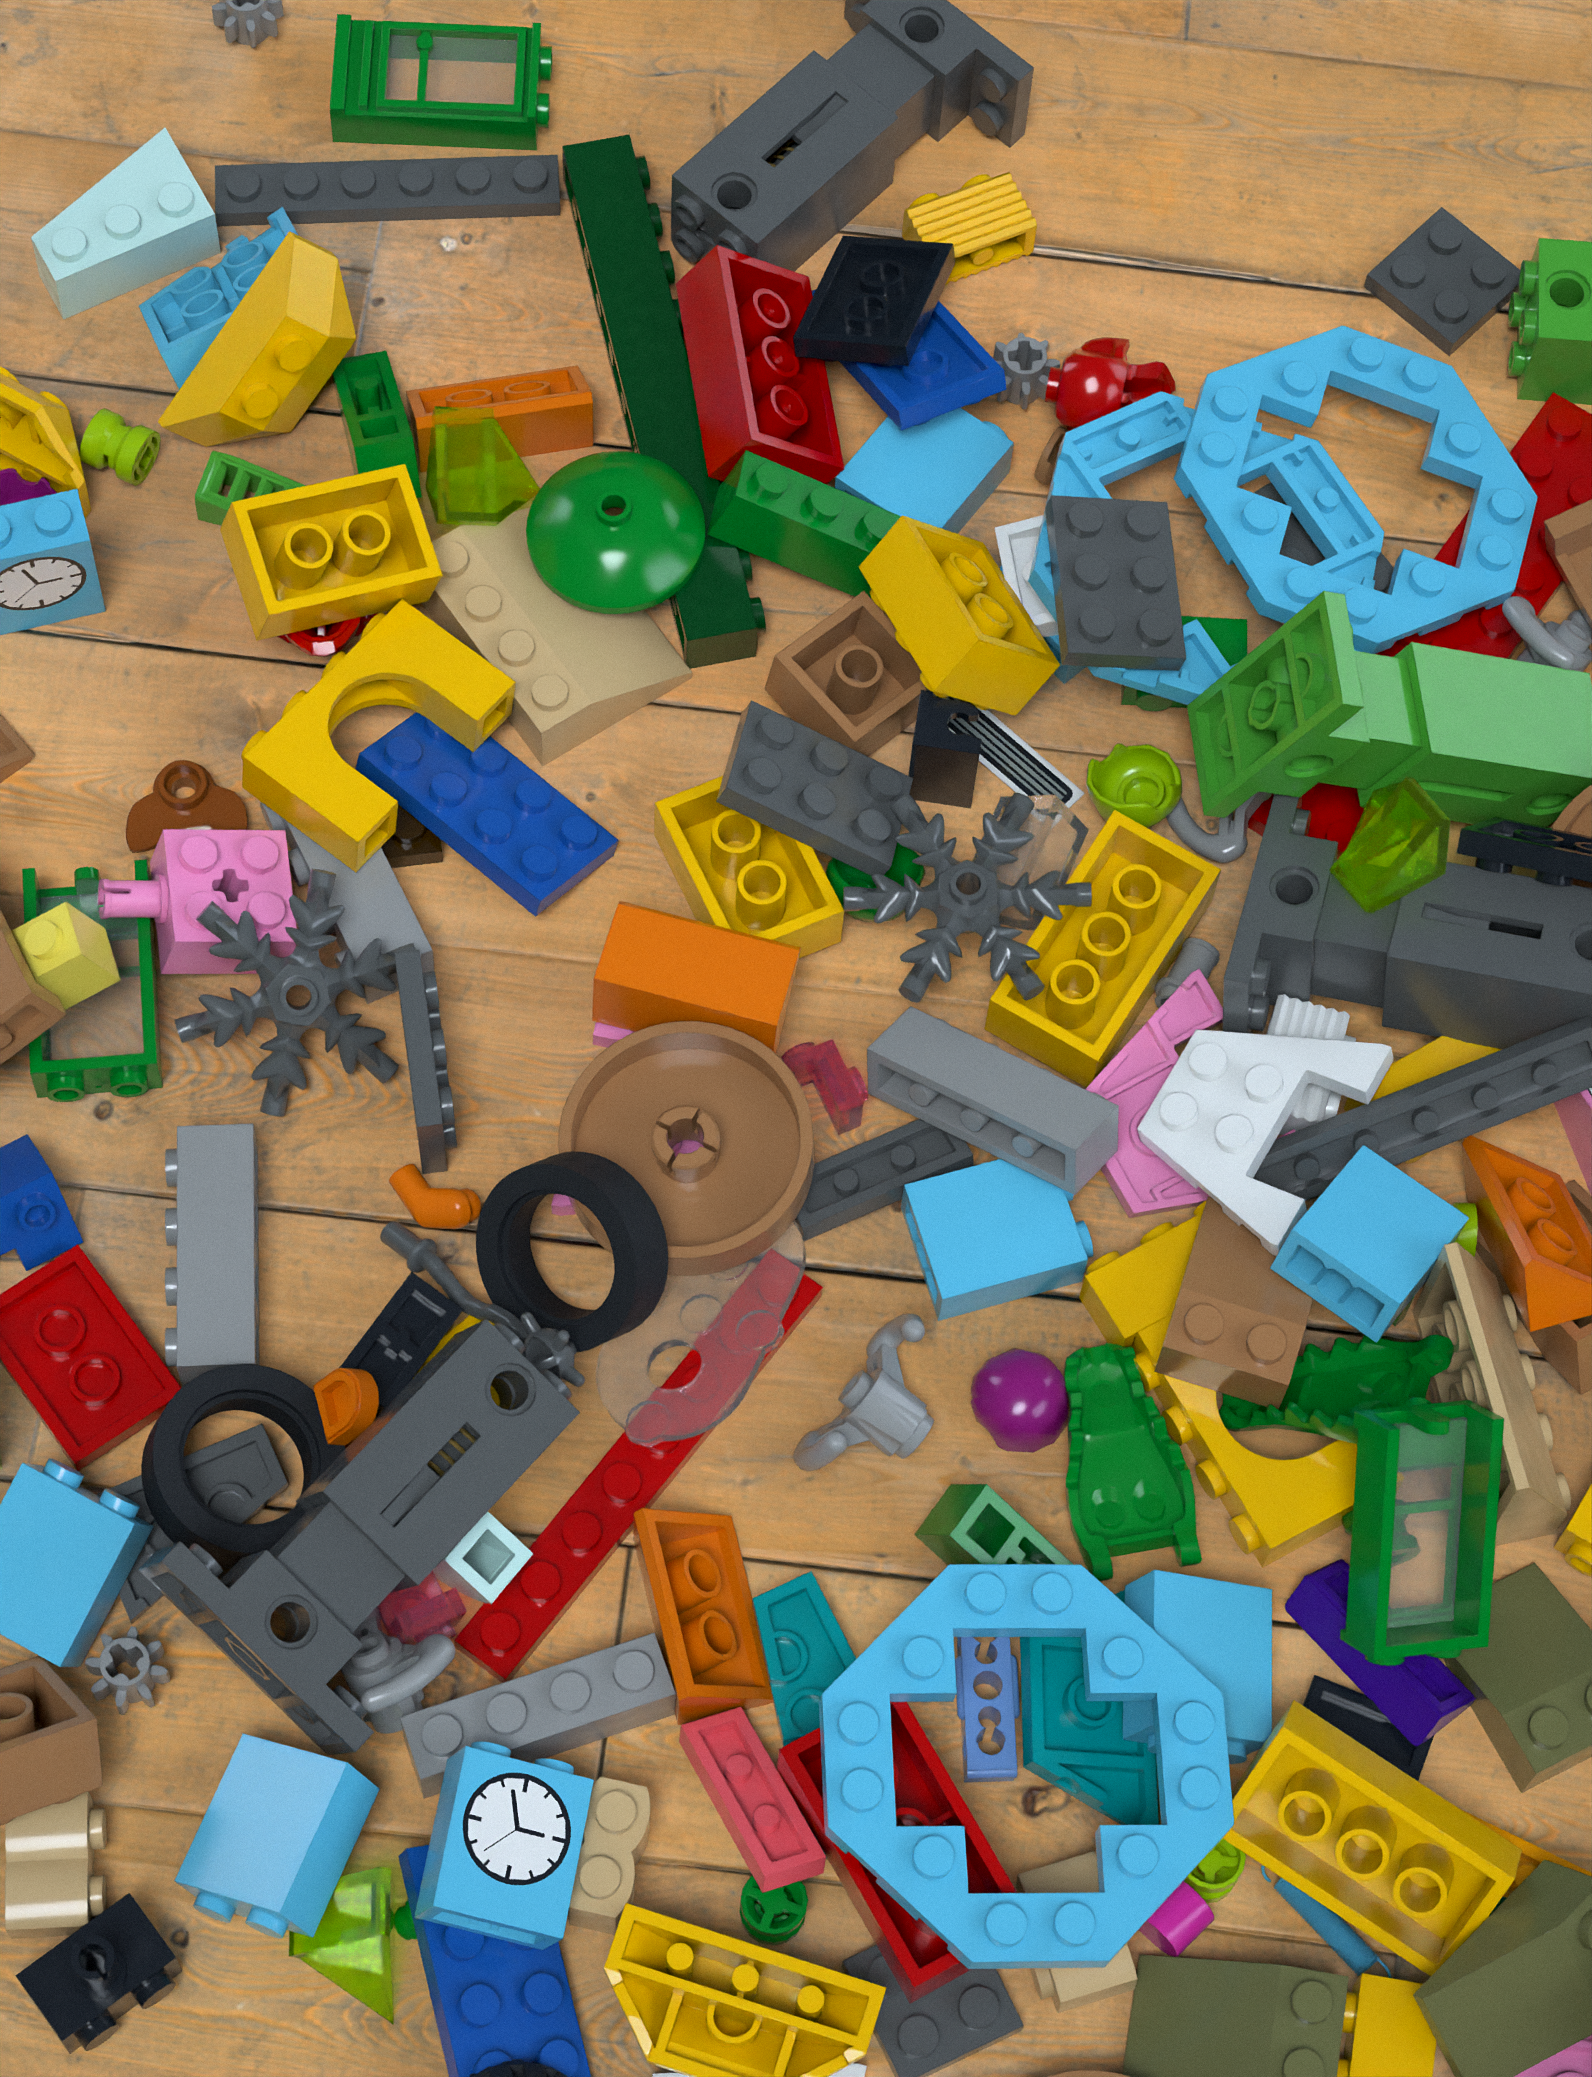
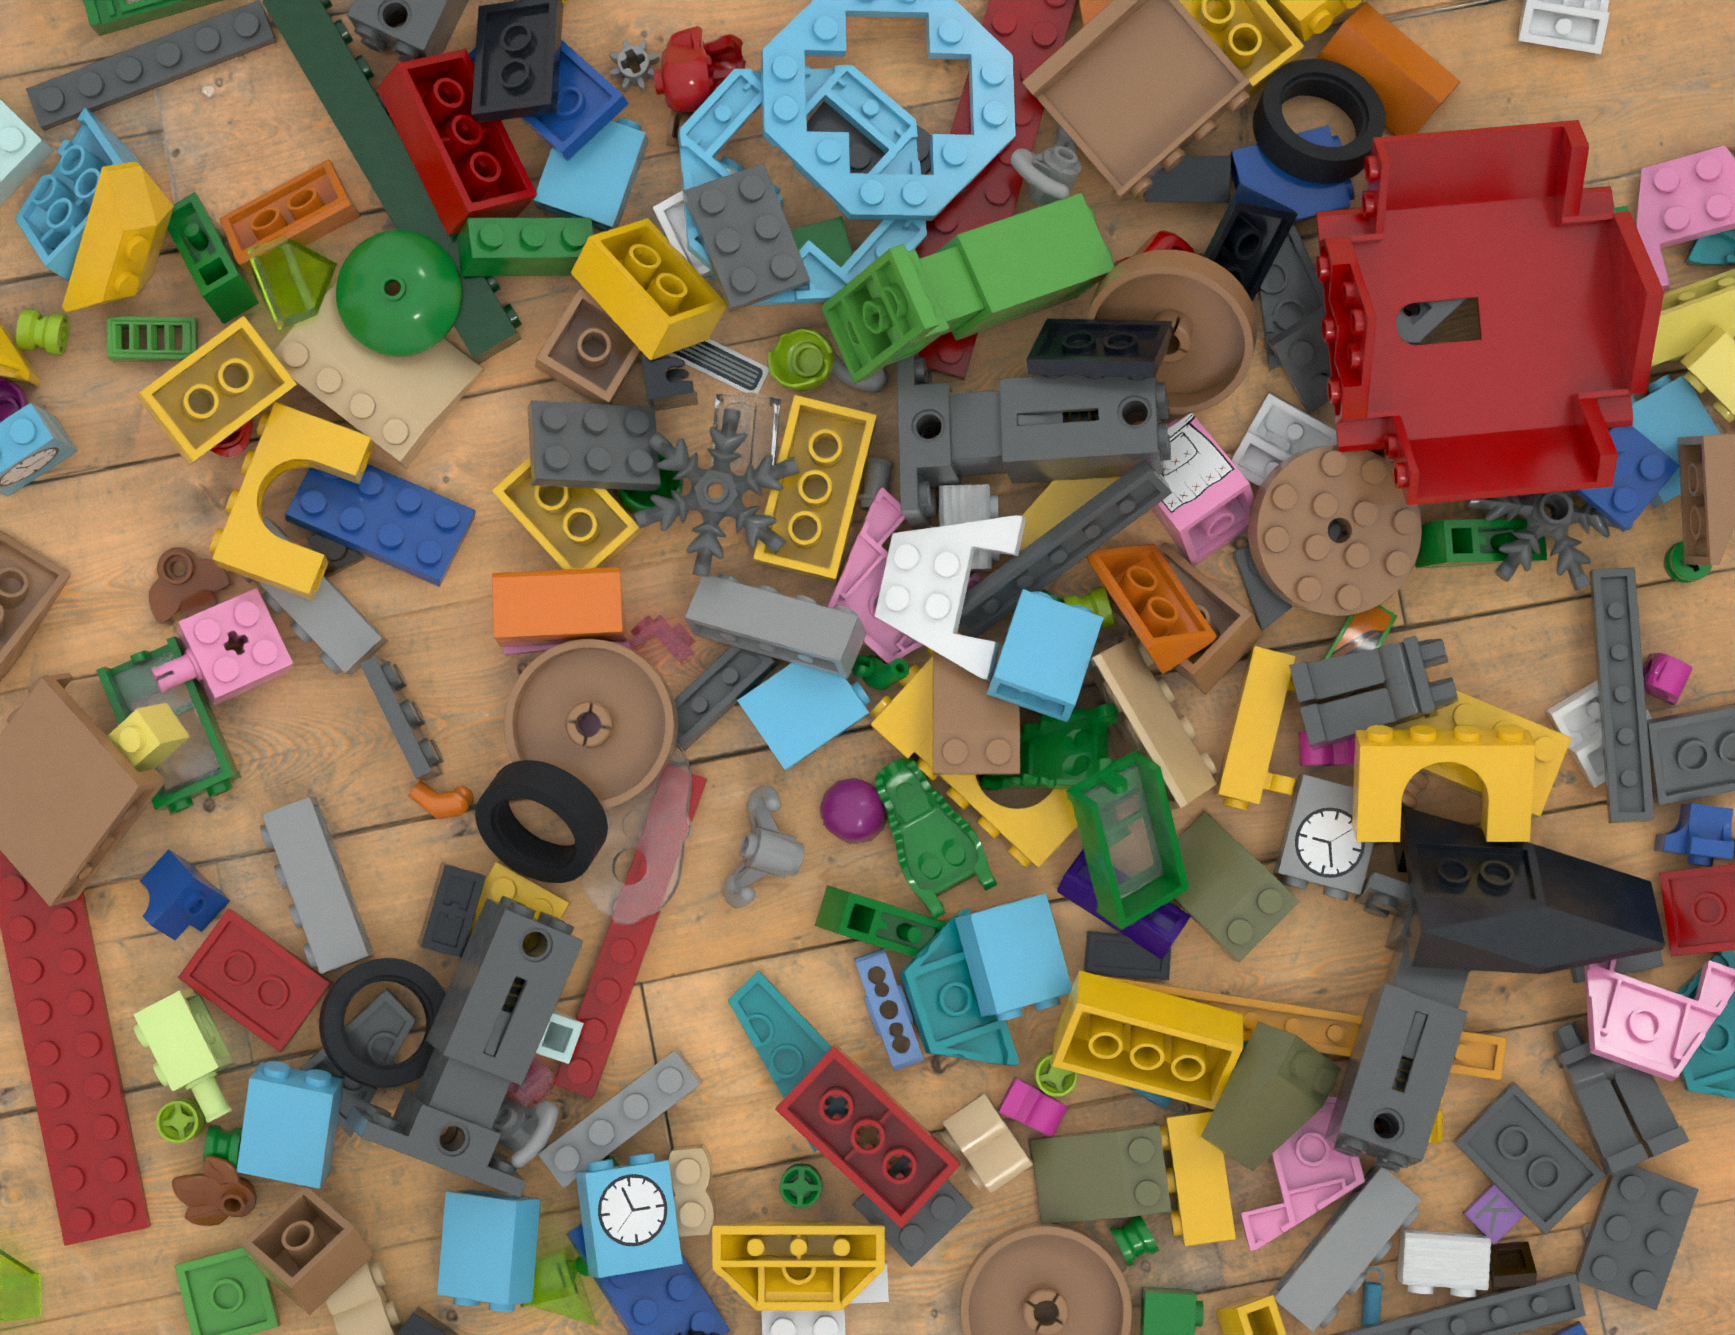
camera: 10 degrees left, 20 degrees up
light grey gear [85,1626,170,1715] -> none
dark grey piece [175,869,415,1117] -> none
orange tile [313,1368,379,1446] -> none
dark grey piece [380,1221,585,1387] -> none
orange slope [633,1508,773,1725] -> none
coral plate [679,1707,826,1893] -> none
medium azure plate [819,1564,1234,1969] -> none
clear neon green slope [1329,776,1450,913] -> none
none -> green arm [852,654,909,690]

